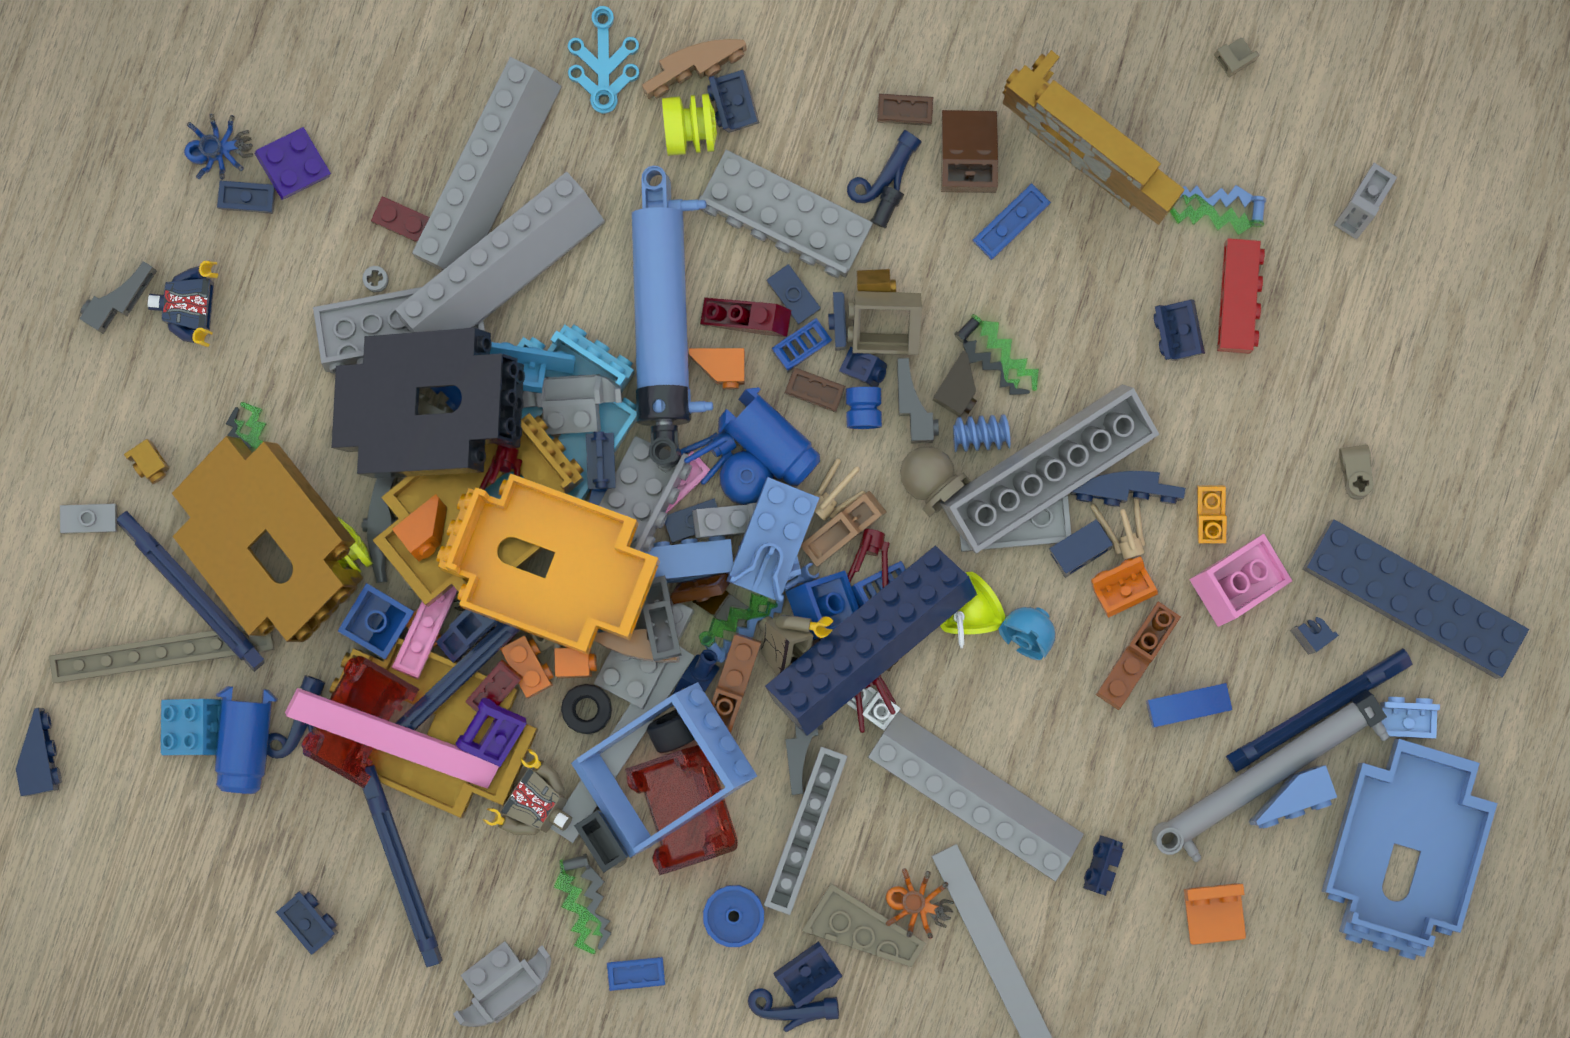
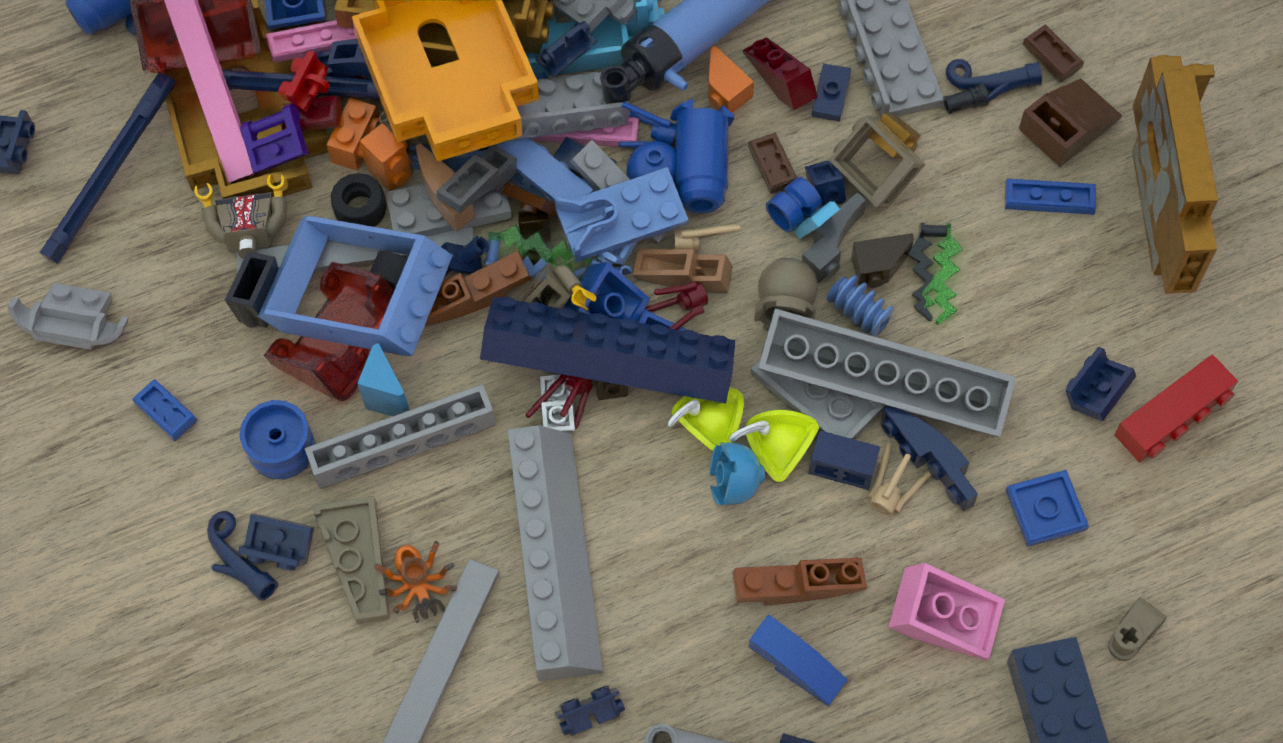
camera: 50 degrees right, 20 degrees down
piece [554,854,612,954] -> none
blue slope [772,318,832,373] -> none
dark grey slope [785,723,823,795] -> none
dark blue plate [828,292,847,351] -> none
orange bracket [1091,556,1158,618] -> none
piece [1170,185,1266,235] -> none
light orange slope [1197,485,1227,543] -> none
dark blue hinge [1290,617,1339,655] -> none
none -> red hips [278,51,330,112]
none -> dark azure slope [357,343,410,417]
none -> neon yellow hat [729,410,819,482]
none -> medium azure tile [793,201,840,239]
none -> blue plate [1005,470,1089,547]

